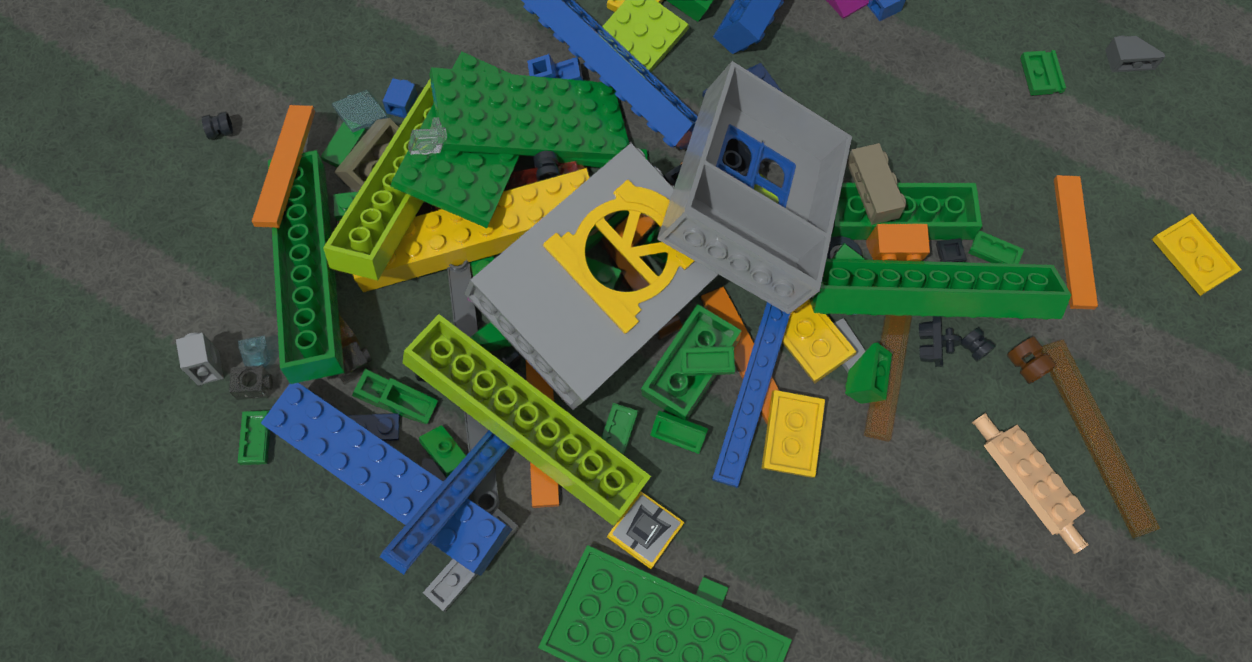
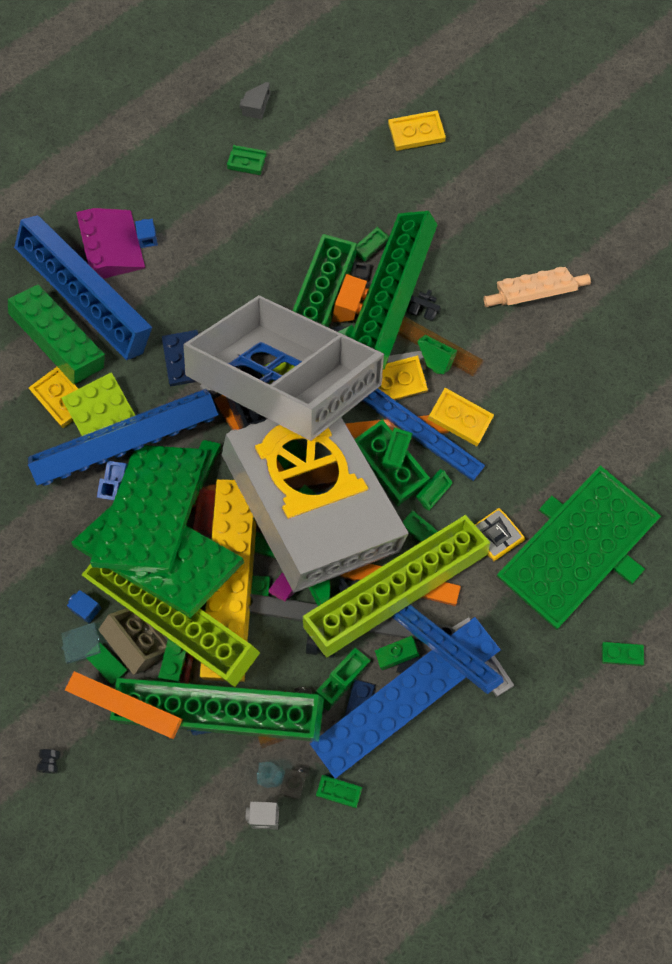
camera: 65 degrees left, 0 degrees up
clear bracket [408,117,447,155] -> none
black wheel [533,151,561,182] -> none
dark tan brick [847,143,906,225] -> none
black wheel [961,327,996,362] -> none
reddish brown wheel [1007,336,1057,384] -> none
clear orange tile [1042,339,1160,539] -> none
orange tile [1054,175,1098,310] -> none

